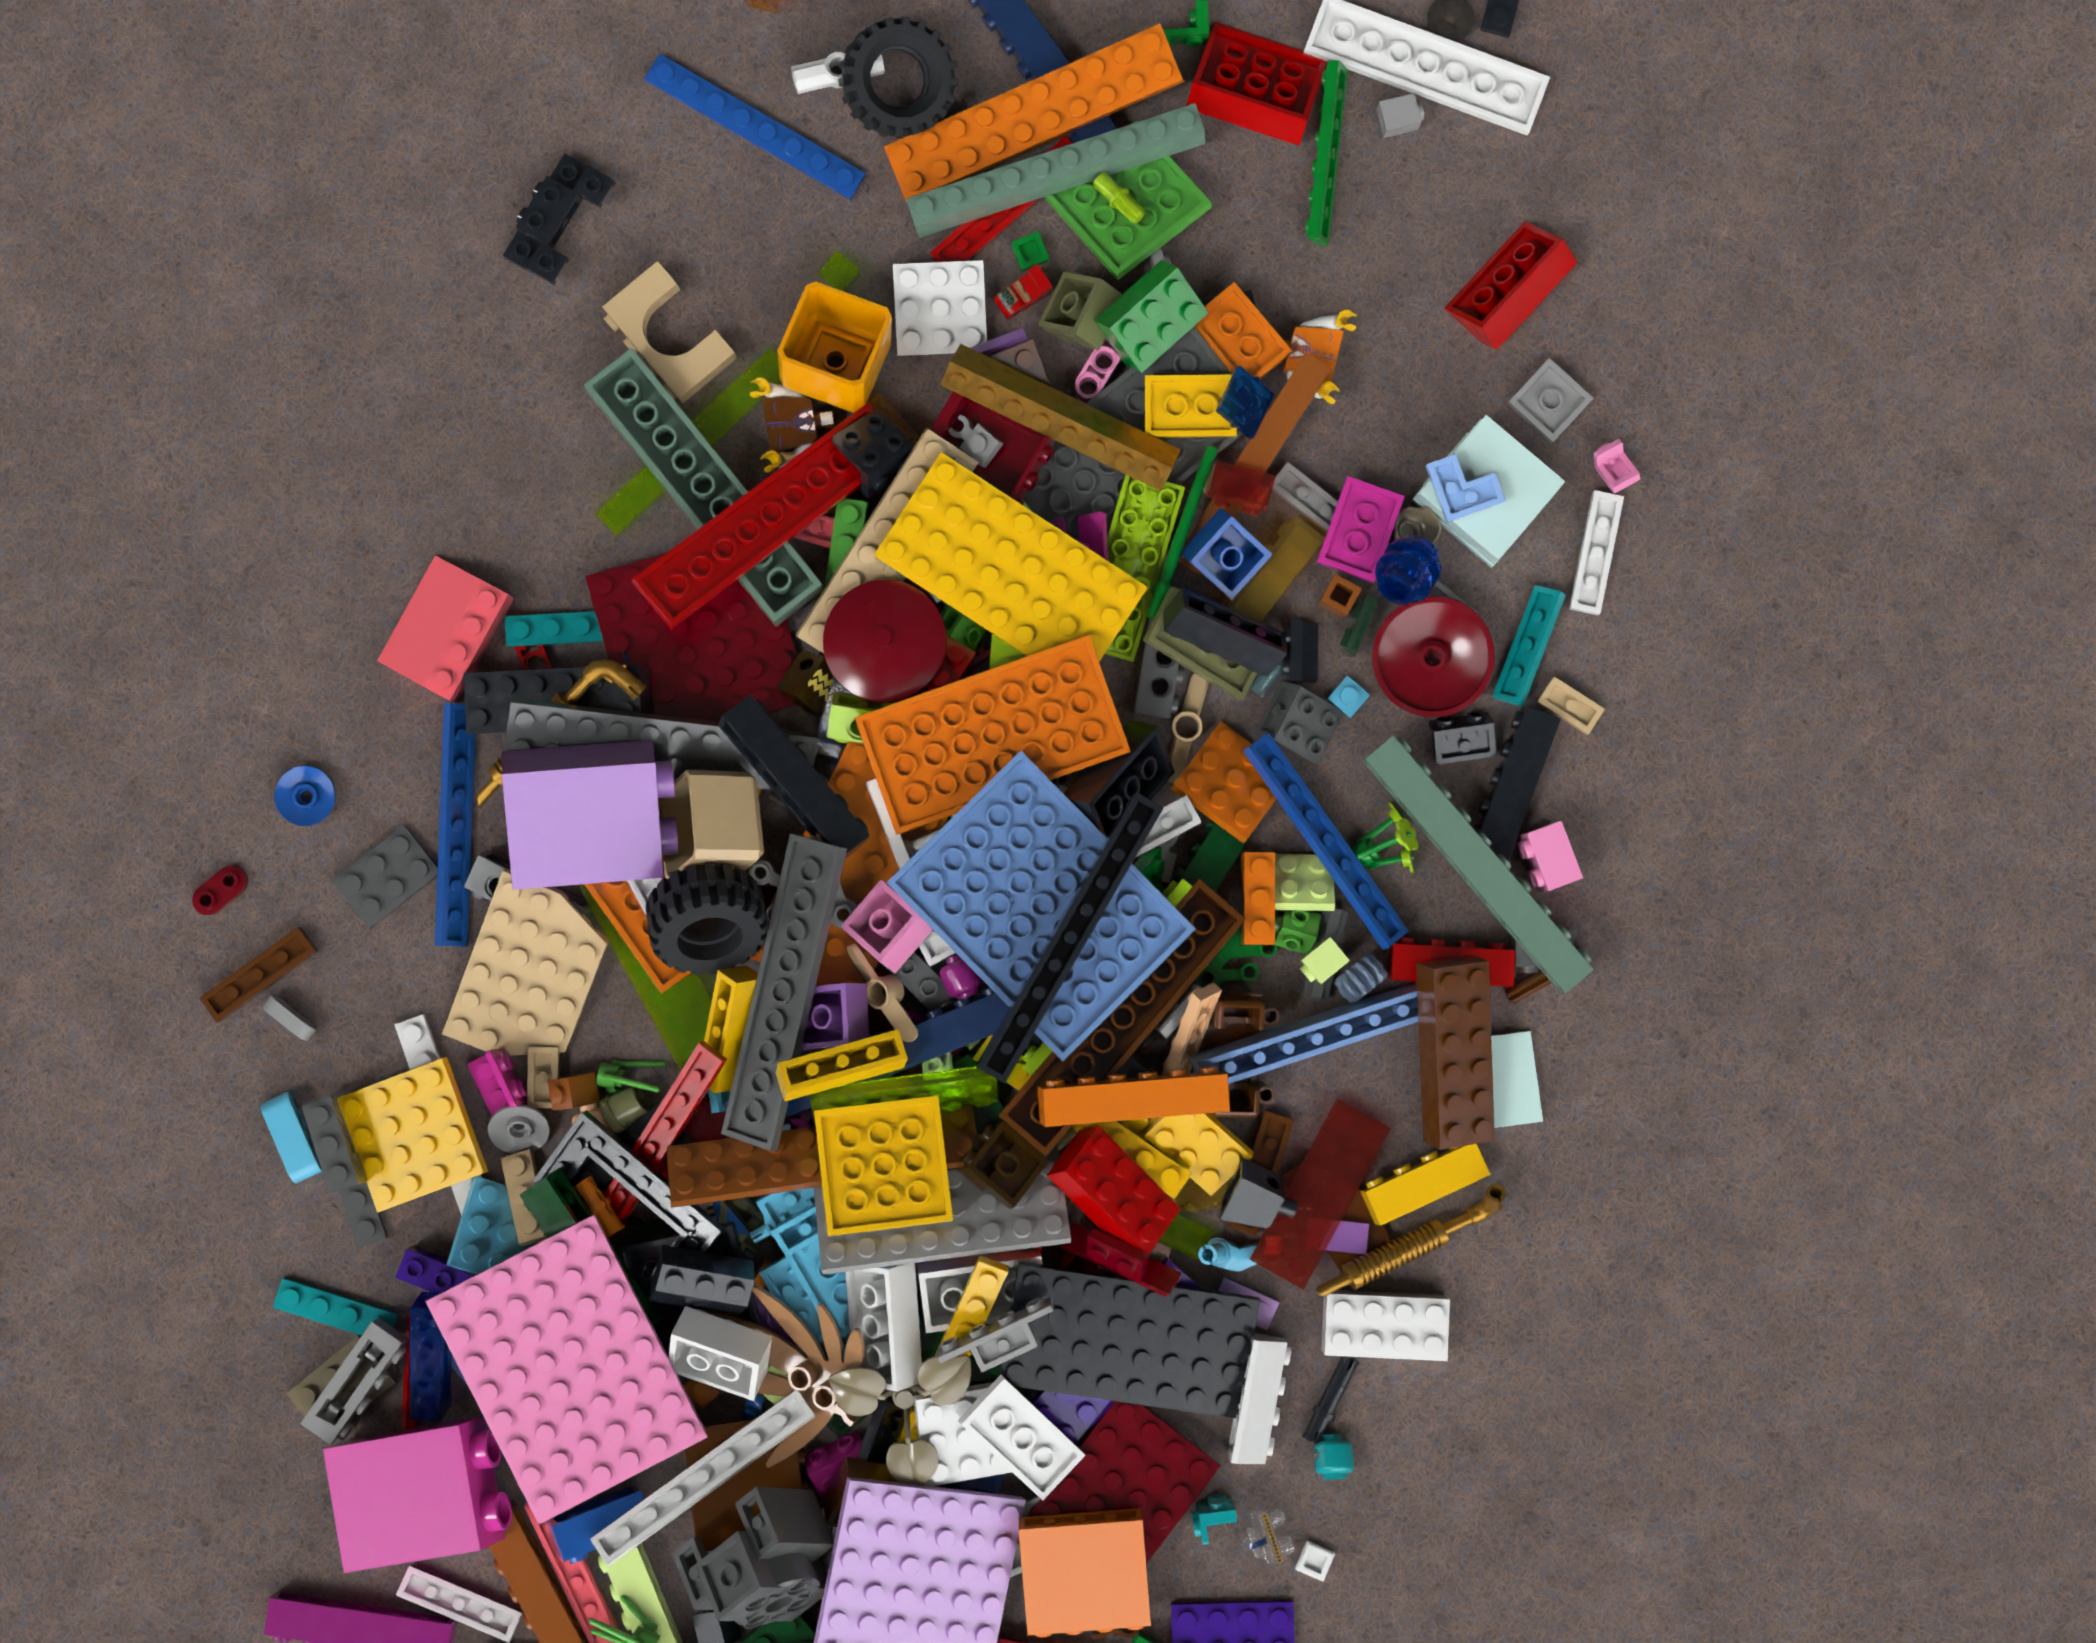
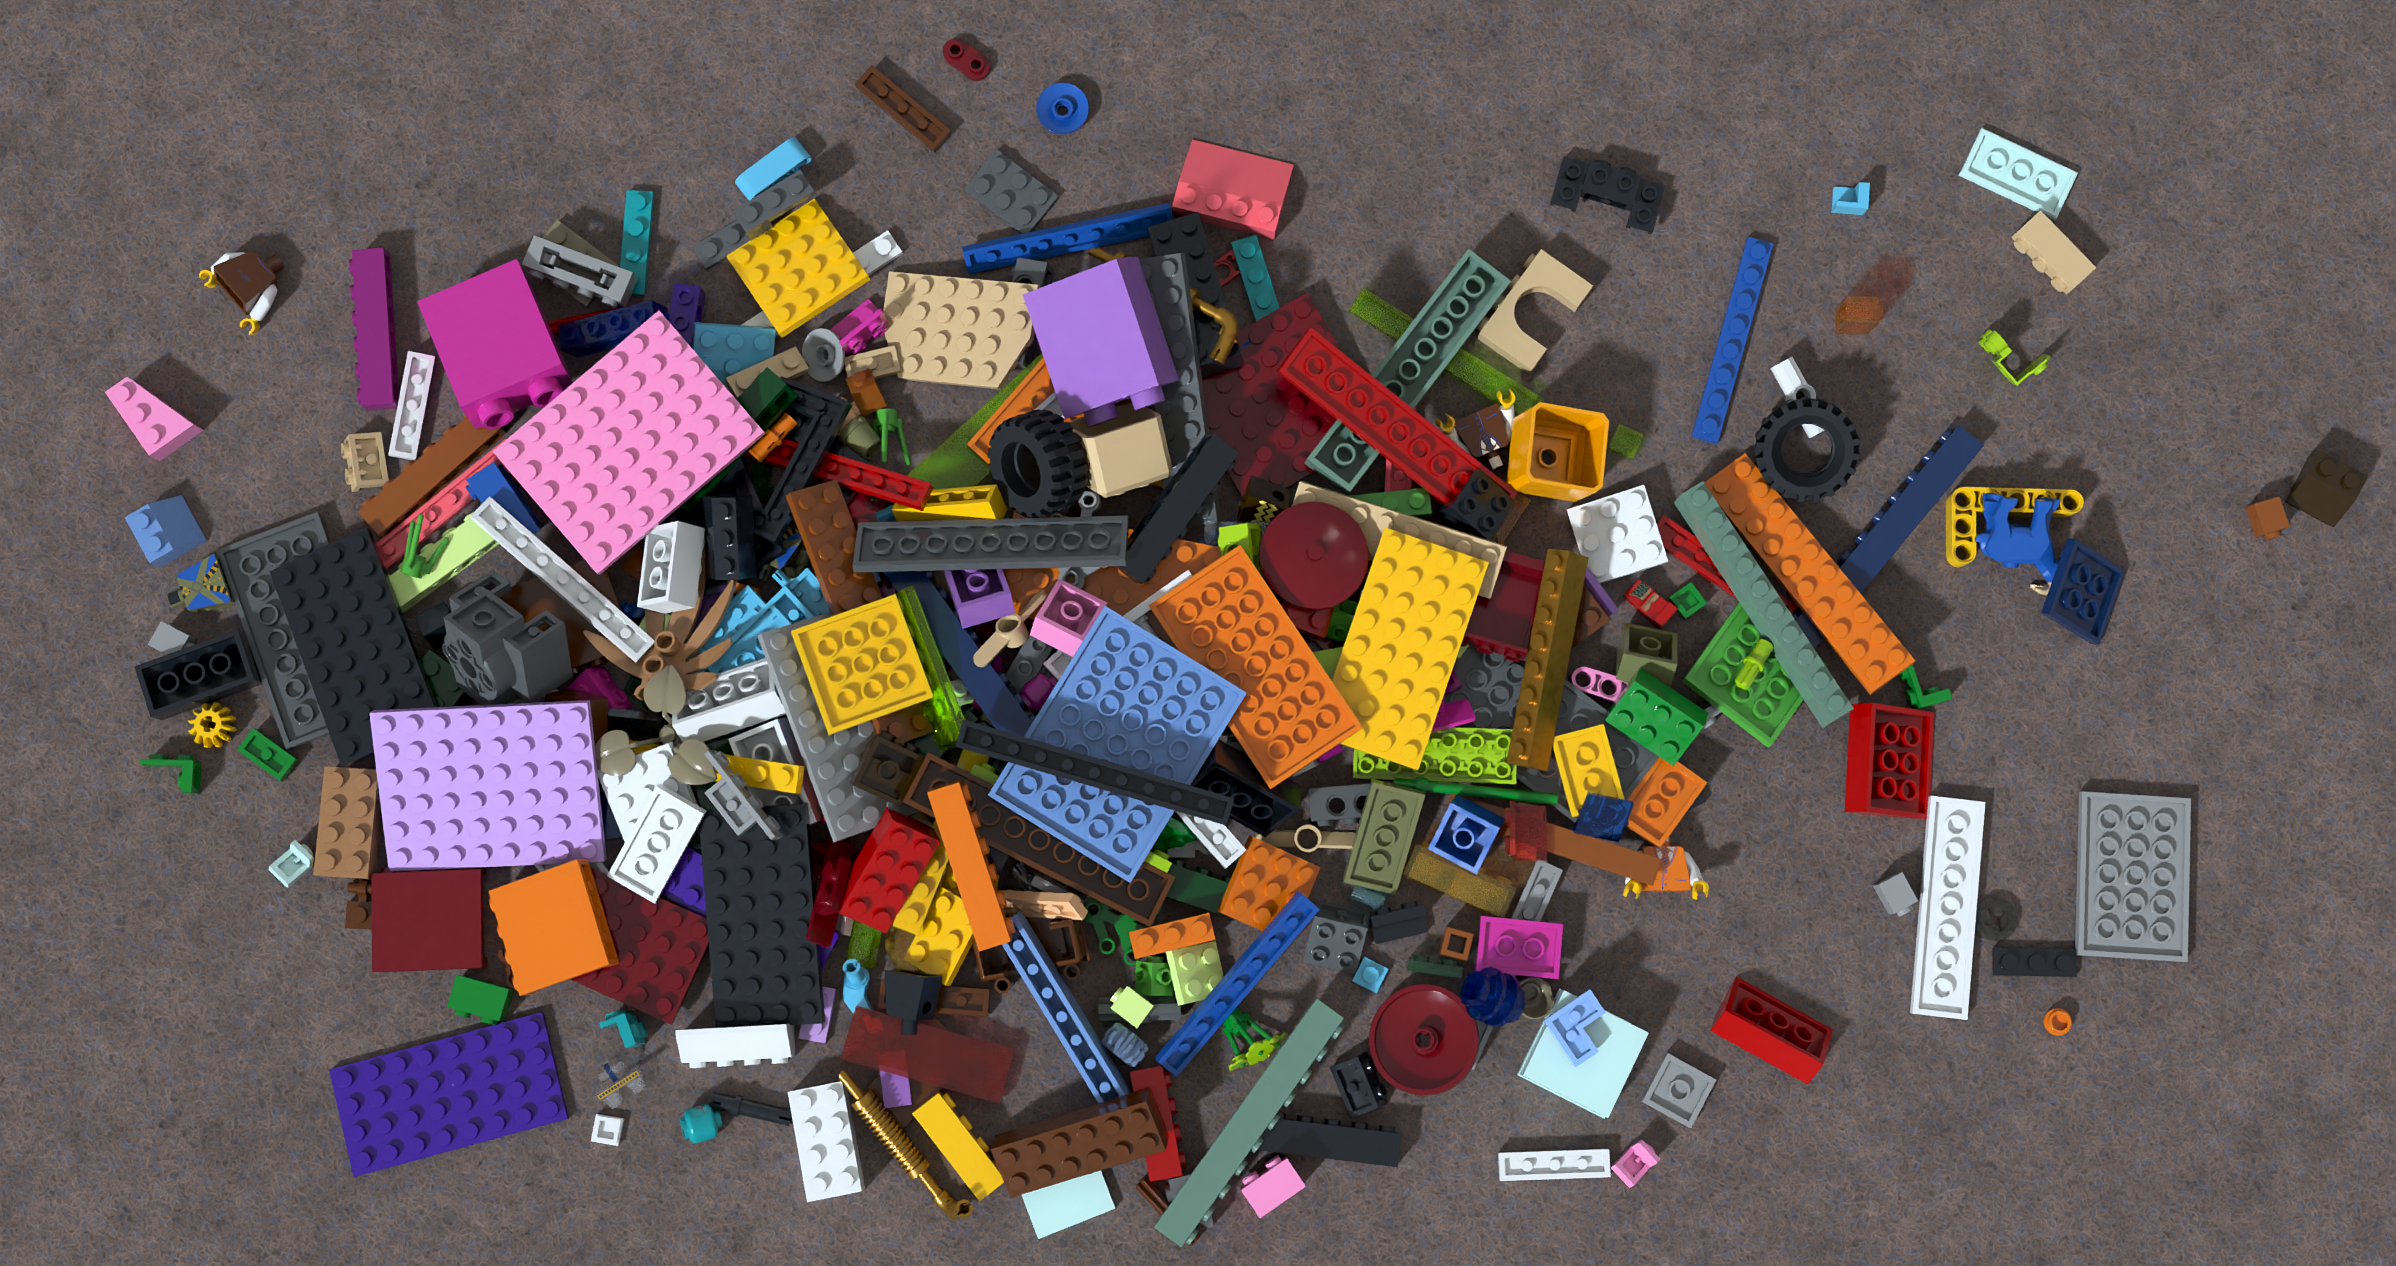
camera: 75 degrees right, 5 degrees down
light grey beam [262,994,317,1041] -> none
yellow brick [775,1029,908,1102] -> none
light grey plate [948,415,1004,468] -> none
black brick [1163,587,1288,677] -> none
green plate [1305,60,1348,246] -> none
teal plate [1492,585,1566,707] -> none
tan plate [1536,677,1605,735] -> none

